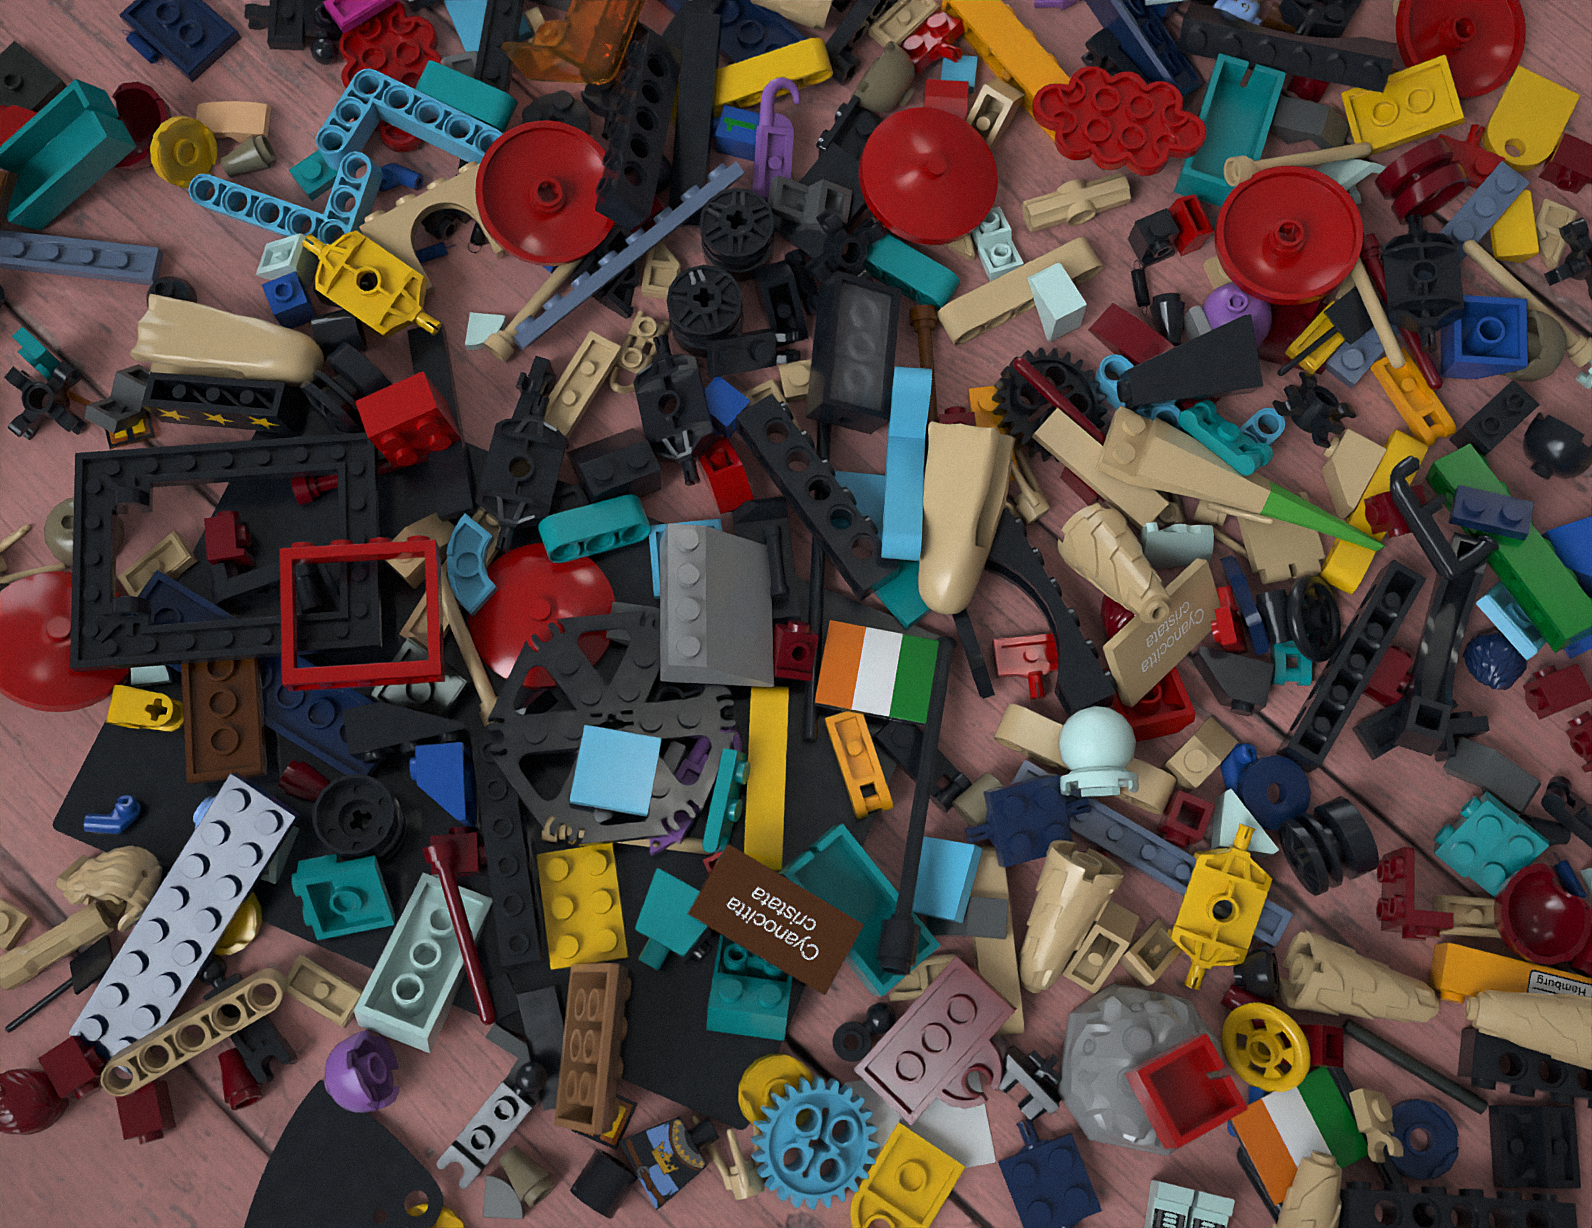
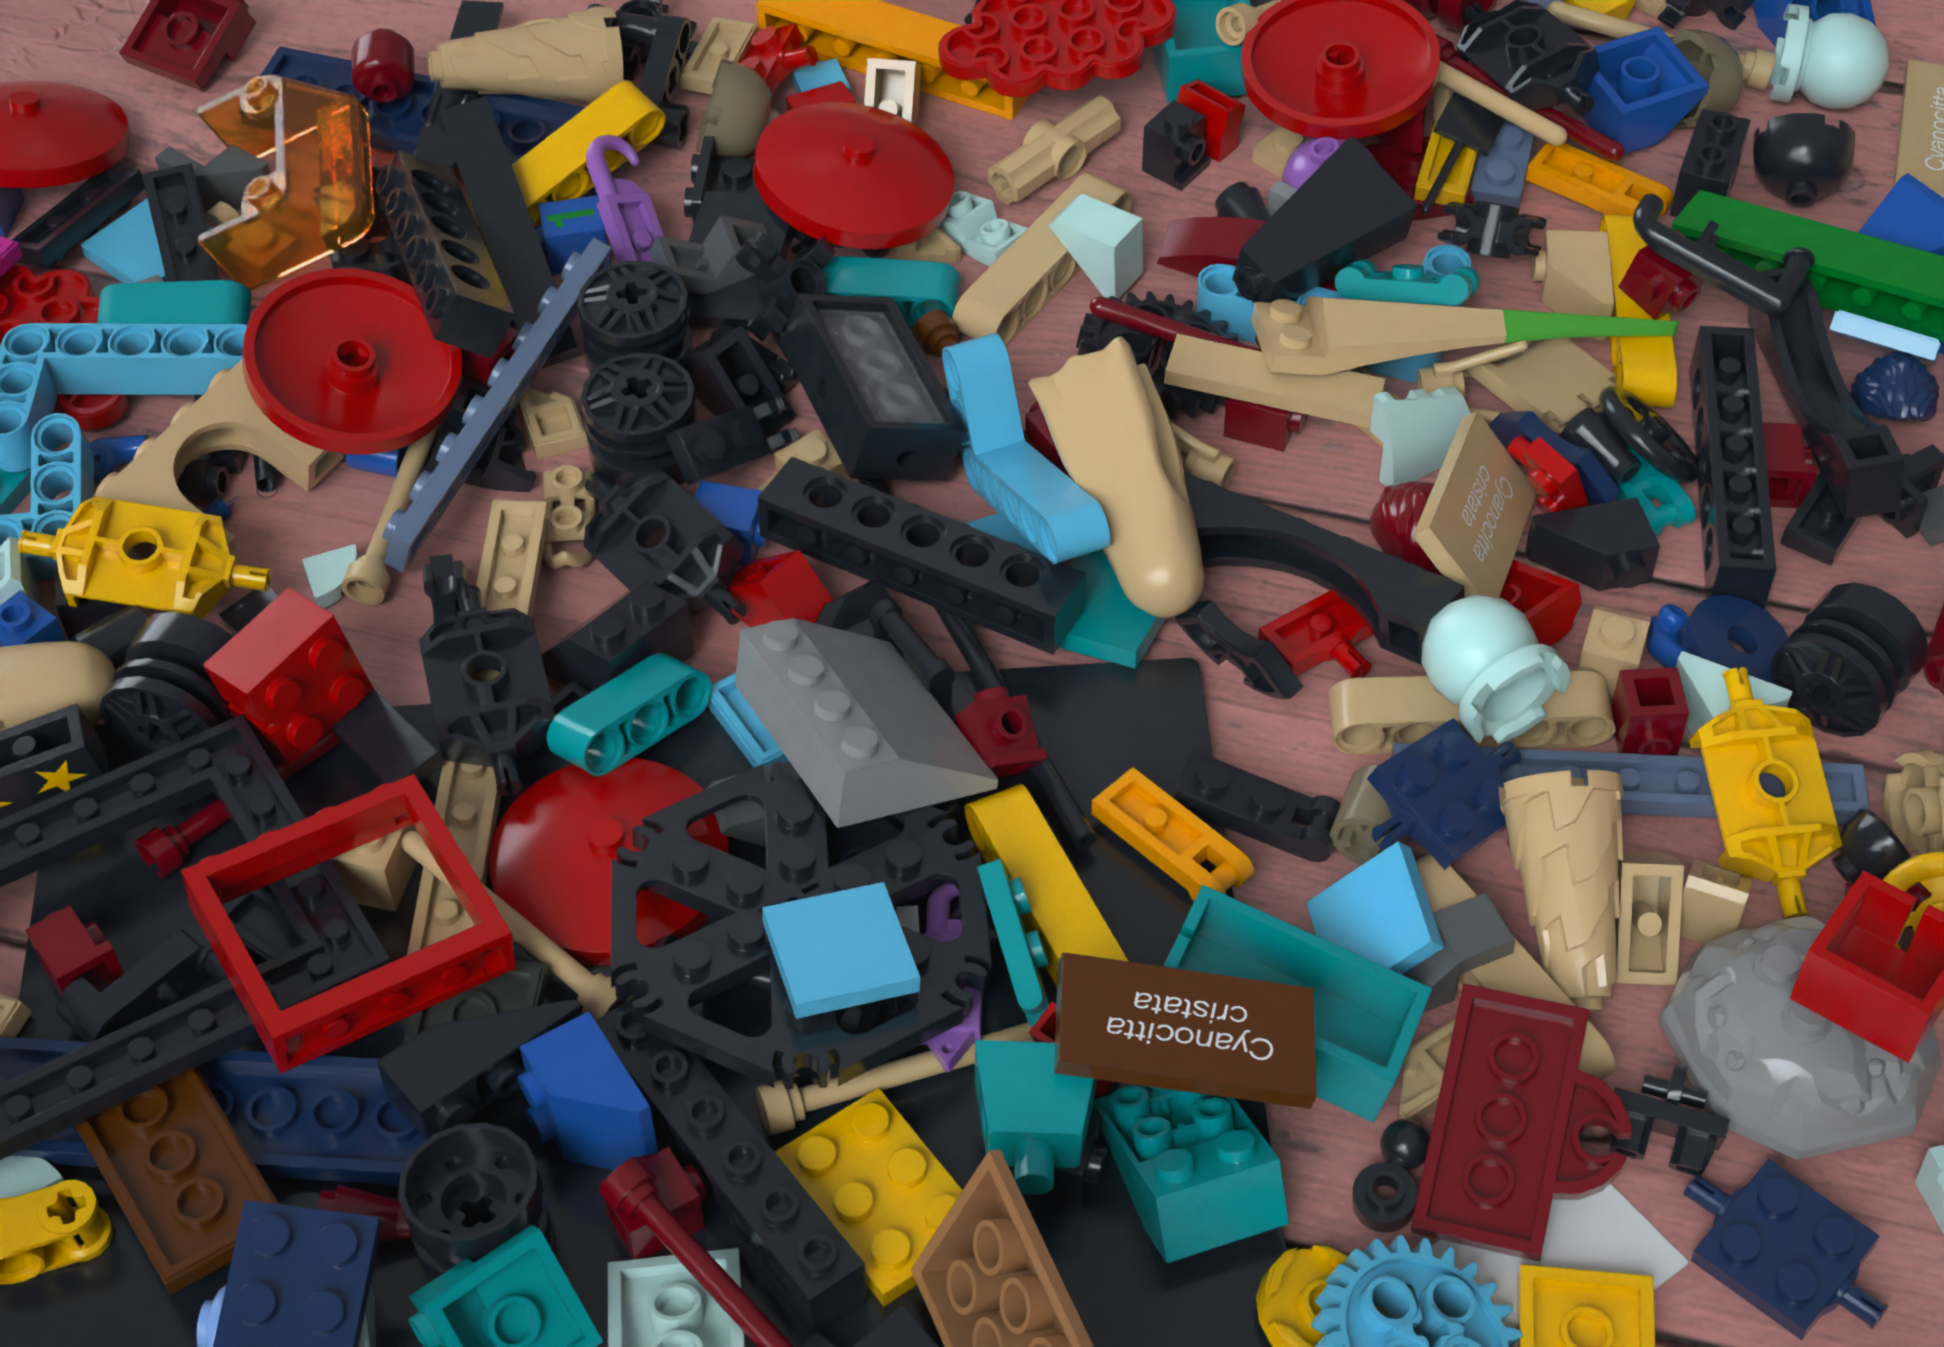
camera: 25 degrees left, 25 degrees down
medium azure tile [446,514,498,617] -> none
flag [814,620,957,976] -> none
tan cone [1058,503,1172,623] -> none
black piece [1131,260,1151,316] -> none
dark blue plate [1448,485,1534,541] -> none

